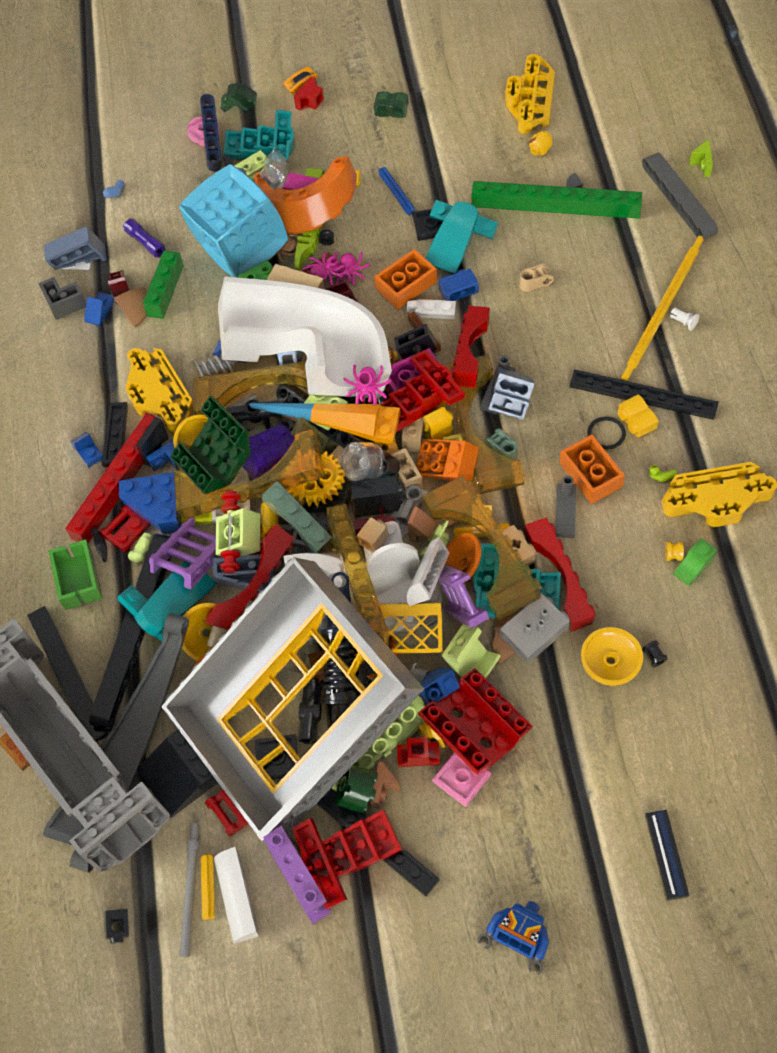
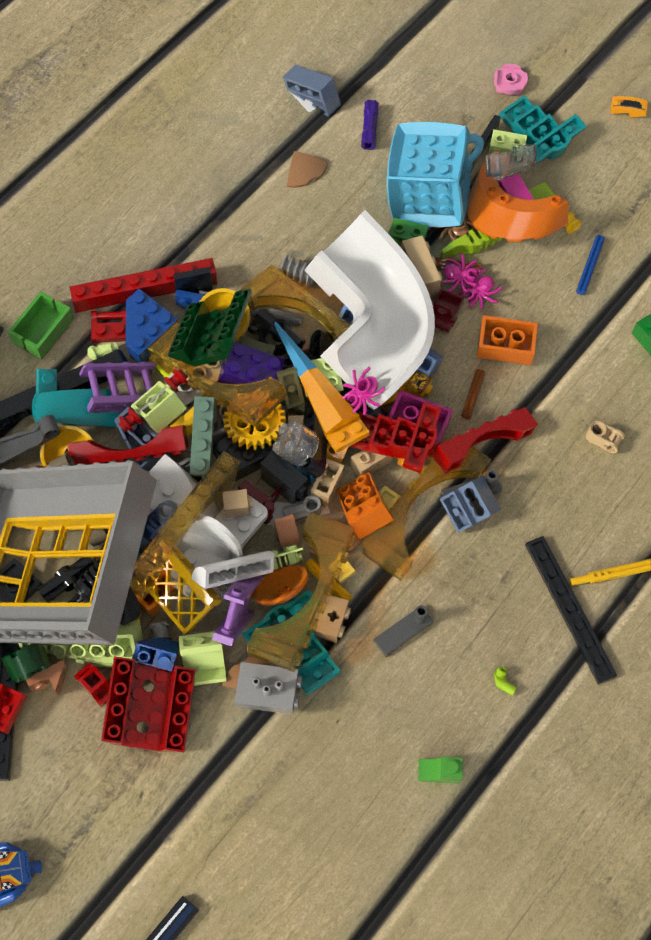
camera: 40 degrees right, 5 degrees up
dark grey brick [38,277,86,320] -> none
blue slope [70,432,103,468] -> none
blue slope [84,292,114,326] -> none
black bar [91,527,107,562] -> none
black tile [102,402,128,467] -> none
medium blue arm [103,180,125,198] -> none
dark red slope [107,270,130,297] -> none
yellow connector [126,348,194,434] -> none
green brick [143,250,184,319] -> none
dark blue beam [200,94,221,172] -> none
clear green brick [220,83,257,112] -> none
red brick [294,77,324,111] -> none
black bush [319,230,334,246] -> none
black brick [394,324,437,359] -> none
white hinge [407,299,456,319] -> none
black tile [412,209,443,241] -> none
yellow brick [423,407,454,440] -> none
teal slope [425,200,499,274] -> none
bright pink plate [432,752,492,807] -> none
blue brick [438,268,479,301] -> none
sand green piece [484,428,518,464] -> none
red arch [525,517,596,632] -> none
orange brick [559,434,625,505] -> none
yellow dish [581,627,643,686] -> none
black piece [587,416,626,449] -> none
yellow brick [618,395,659,438] -> none
black bush [642,640,668,667] -> none
yellow connector [661,462,777,527] -> none
yellow wheel [665,542,684,561] -> none

